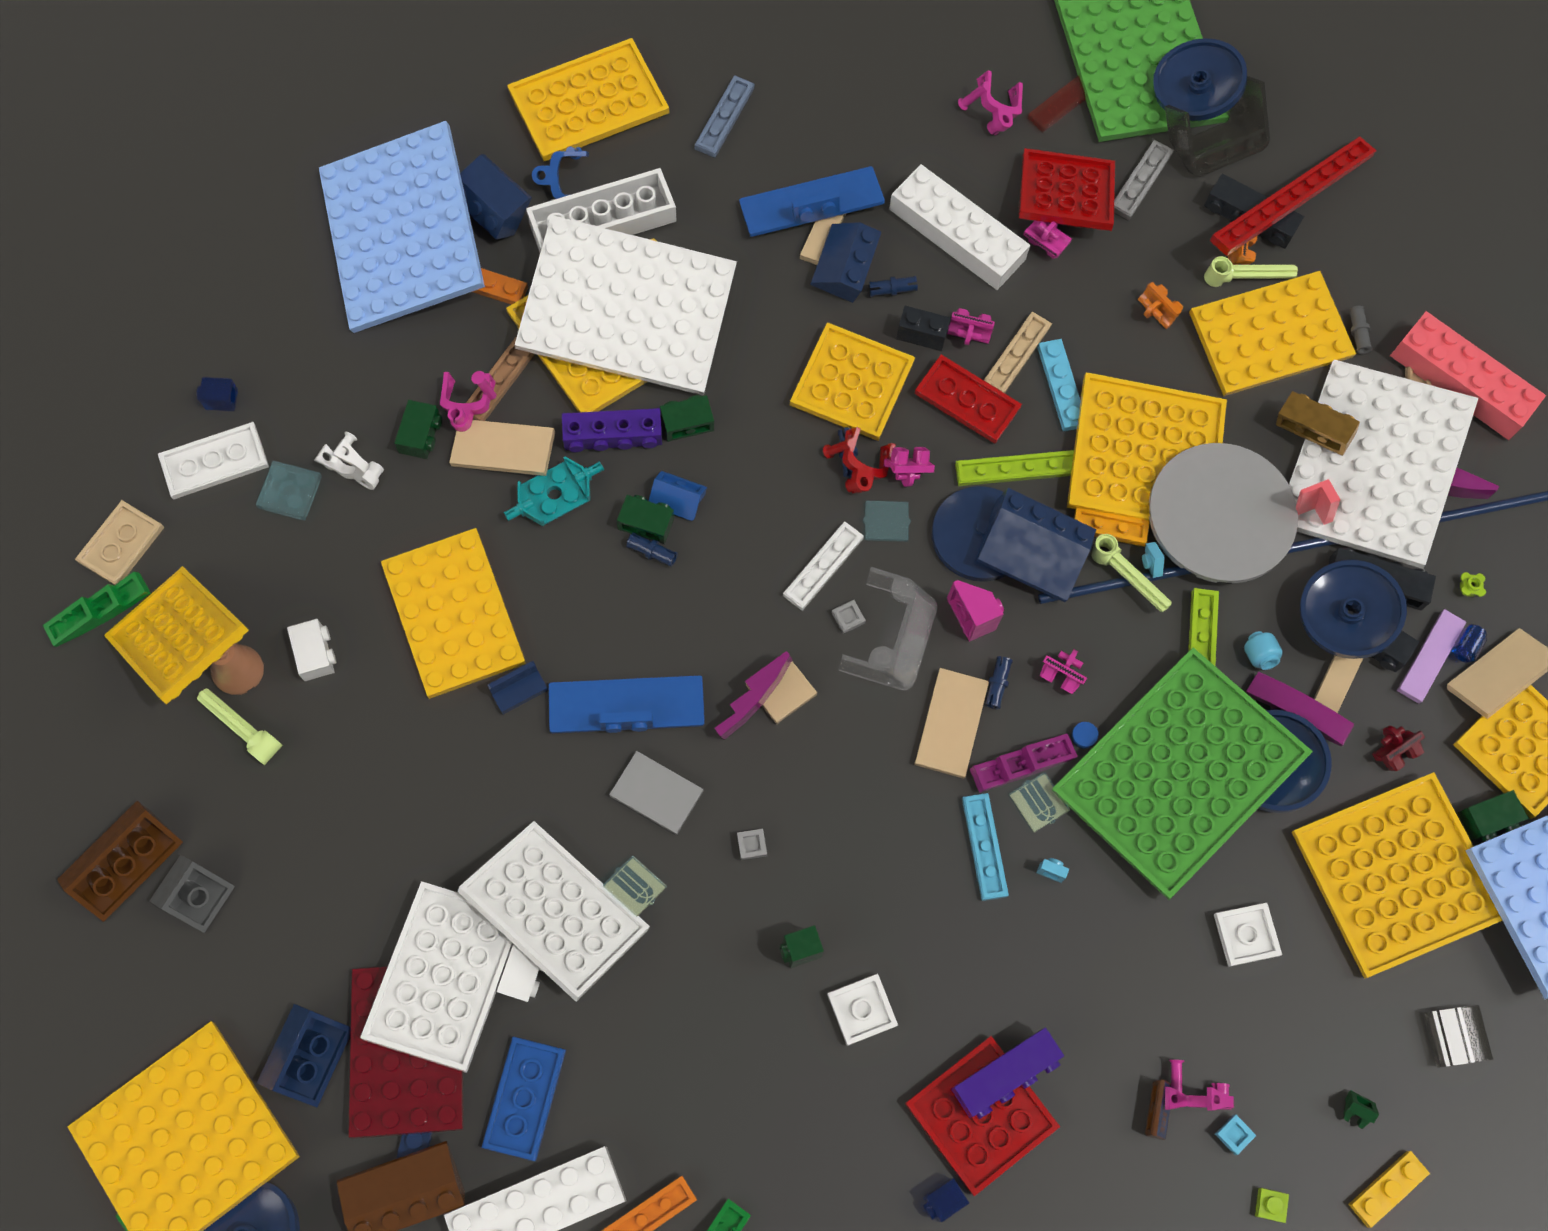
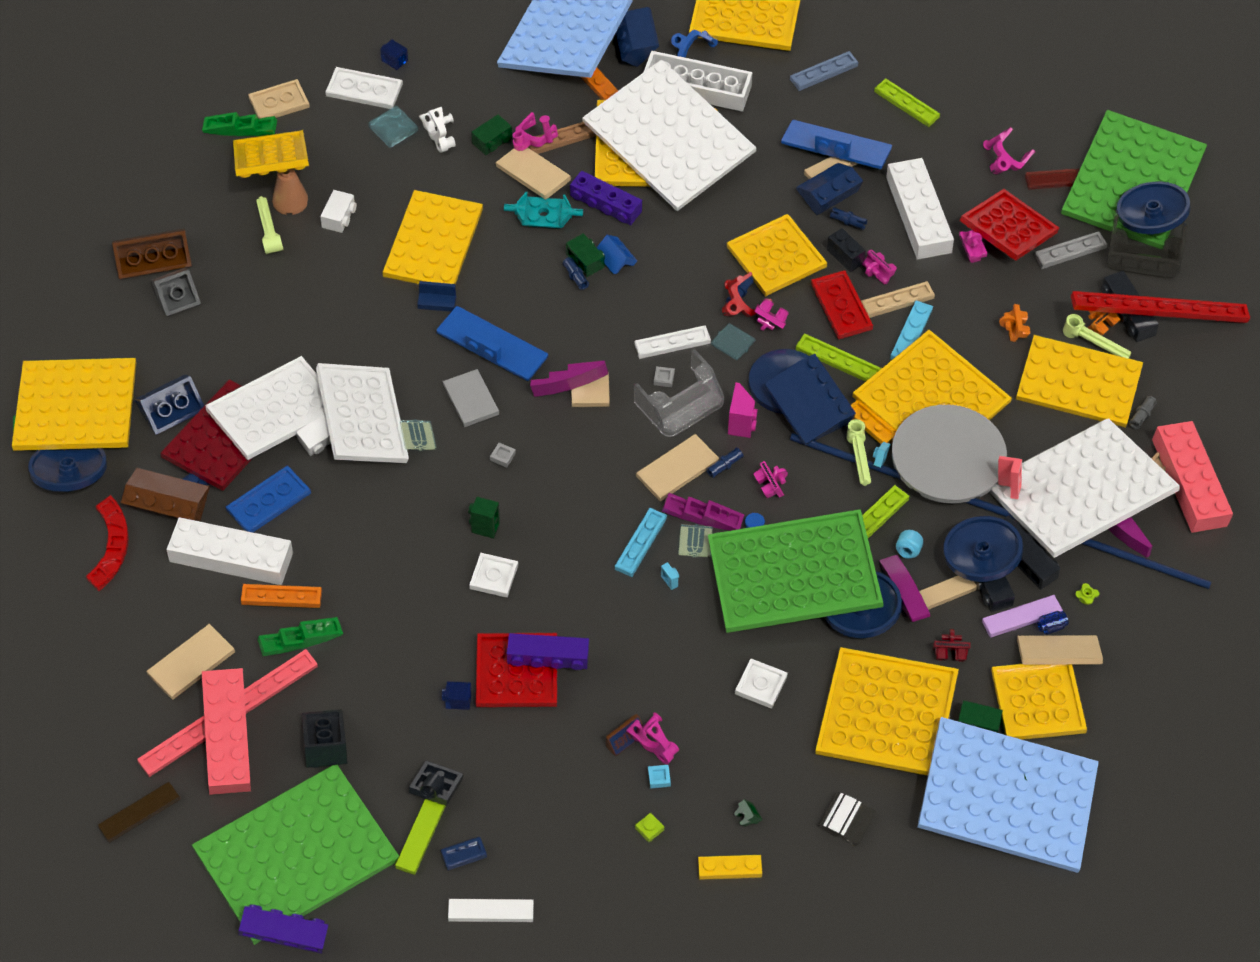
camera: 40 degrees right, 15 degrees down
dark green brick [660,395,714,442] -> none
pearl gold brick [1276,391,1360,456] -> none
none -> lime tile [874,78,940,127]

